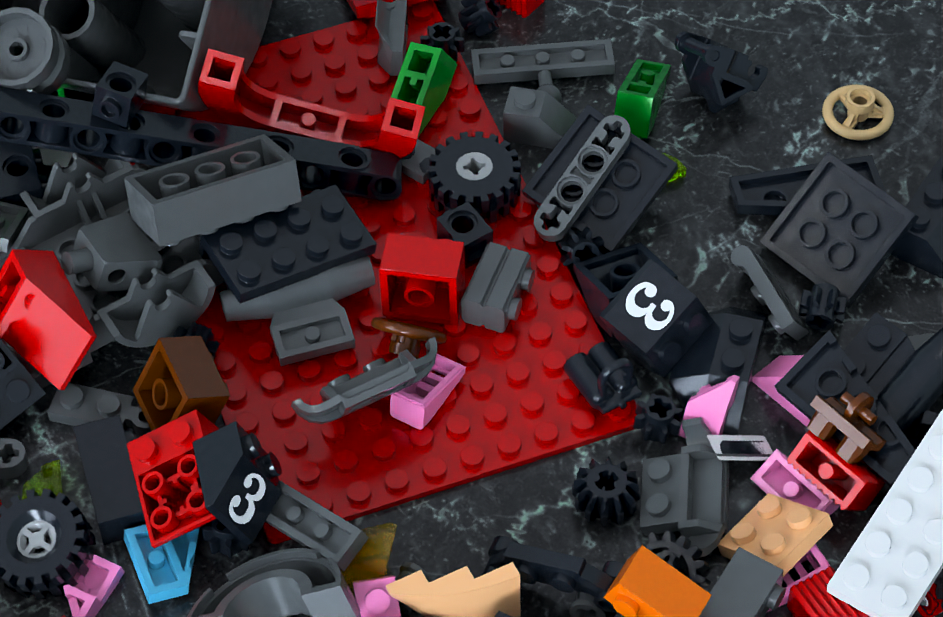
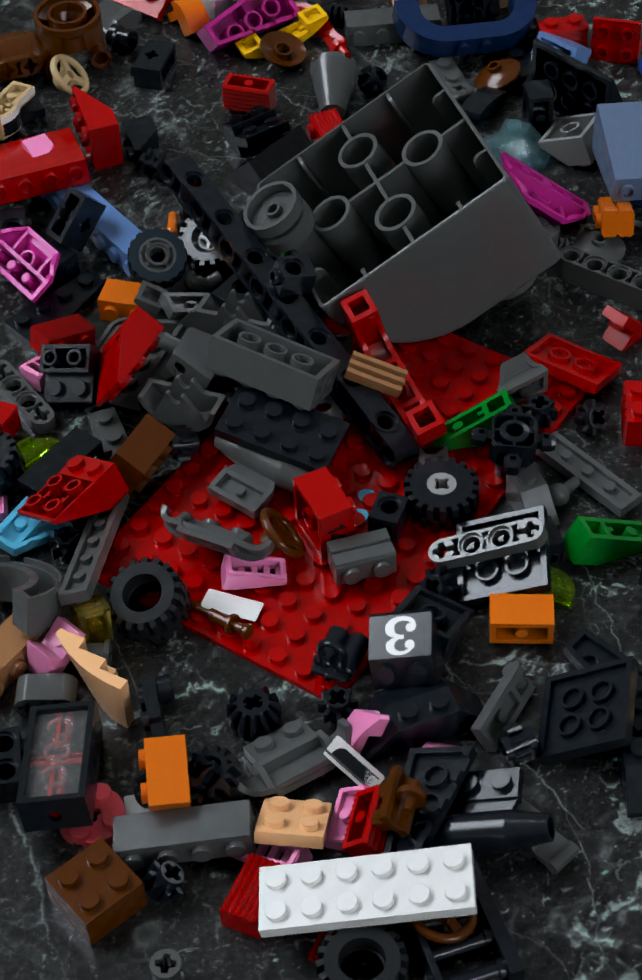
camera: 55 degrees right, 5 degrees down
black slope [192,421,282,546] -> none
none -> black tyre [105,558,191,645]
none -> reddish brown piece [191,600,254,640]
none -> white sticker [201,589,264,621]
none -> medium nougat tile [344,351,408,398]
none -> black piece [471,404,556,480]
none -> orange brick [489,593,555,644]

